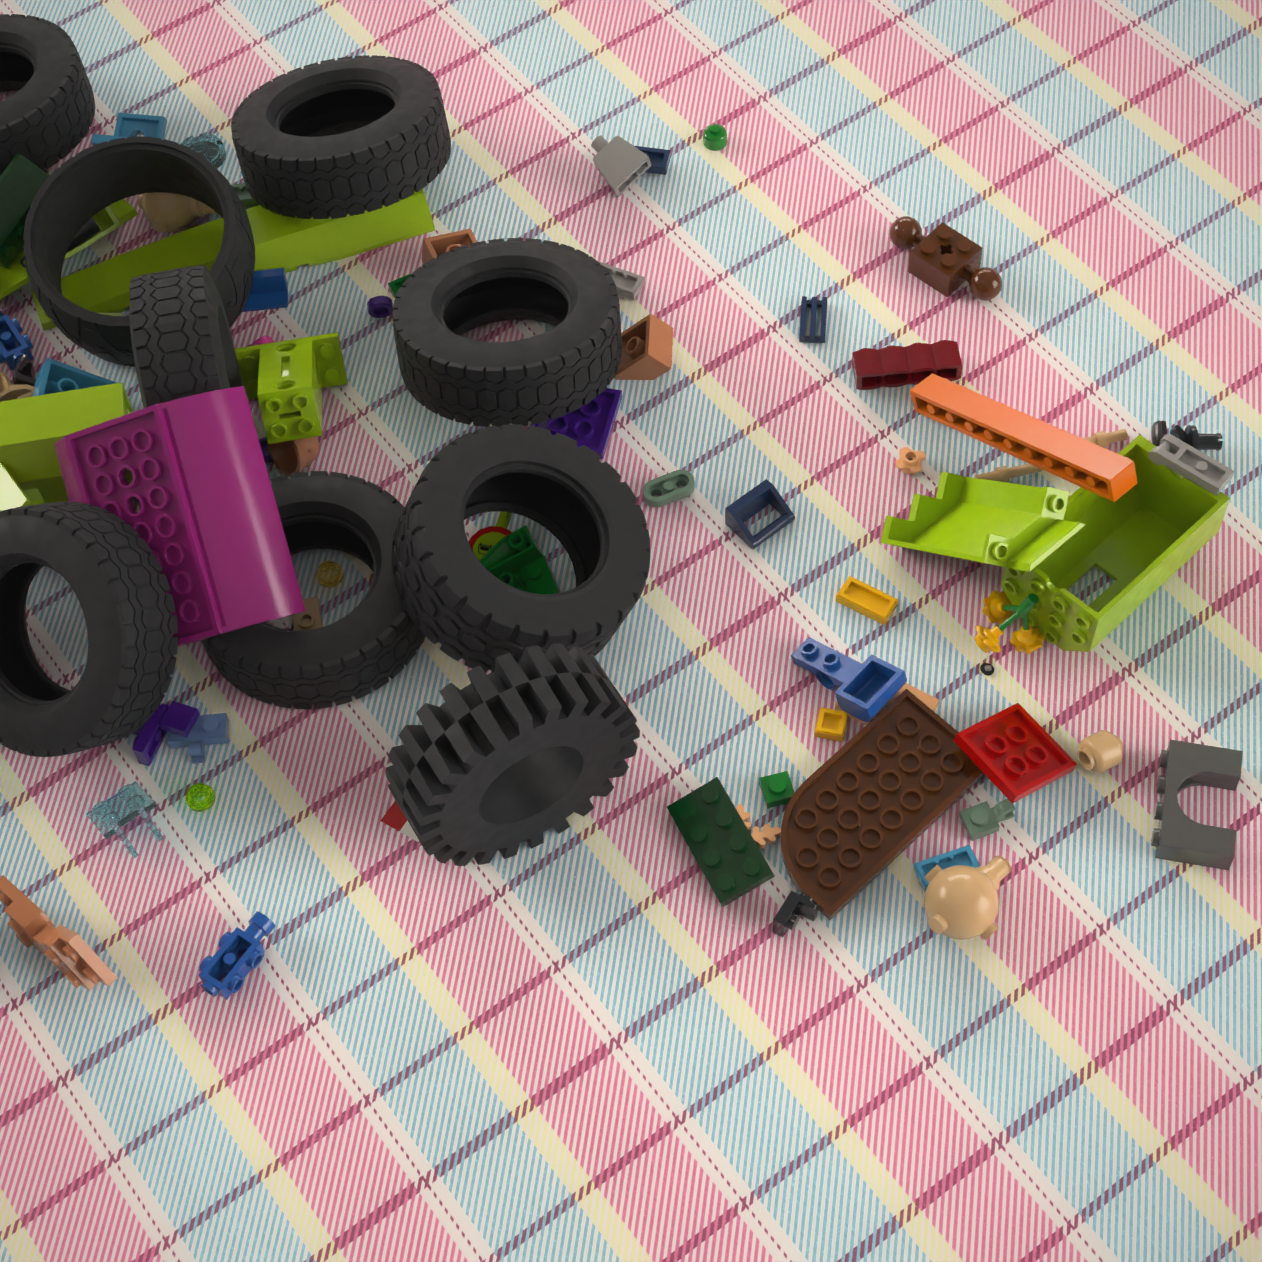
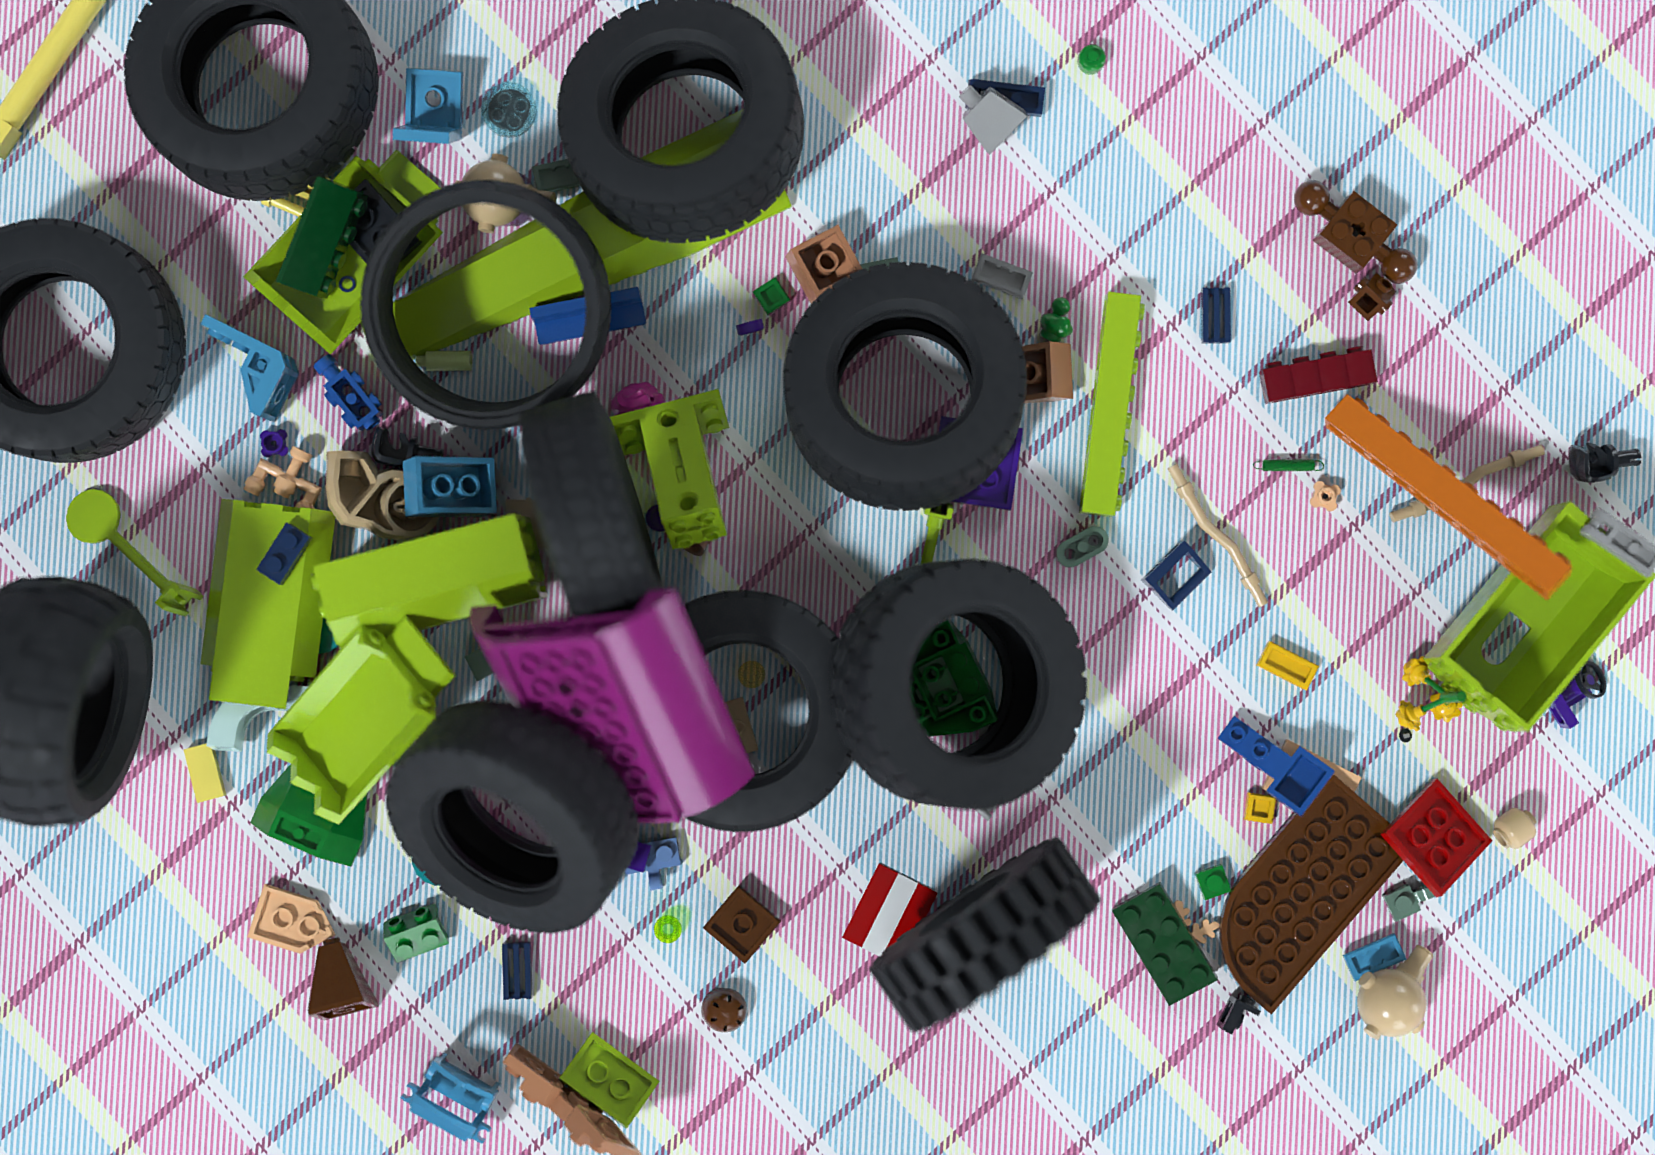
camera: 10 degrees left, 30 degrees up
clear light blue plate [86,781,164,859] -> none
blue brick [198,911,275,1000] -> none
lime panel [880,472,1086,572] -> none
dark grey arch [1151,739,1243,870] -> none
none -> dark blue tile [502,942,533,1000]
none -> lime plate [558,1032,660,1129]
none -> reddish brown helmet [701,988,747,1033]
none -> reddish brown plate [703,885,781,964]
none -> green animal [1039,297,1073,342]
none -> lime brick [1079,291,1145,517]
none -> tan bar [1167,463,1268,607]
none -> green piece [1253,459,1324,472]
none -> reddish brown brick [1348,272,1396,321]
none -> piece [1548,660,1606,729]

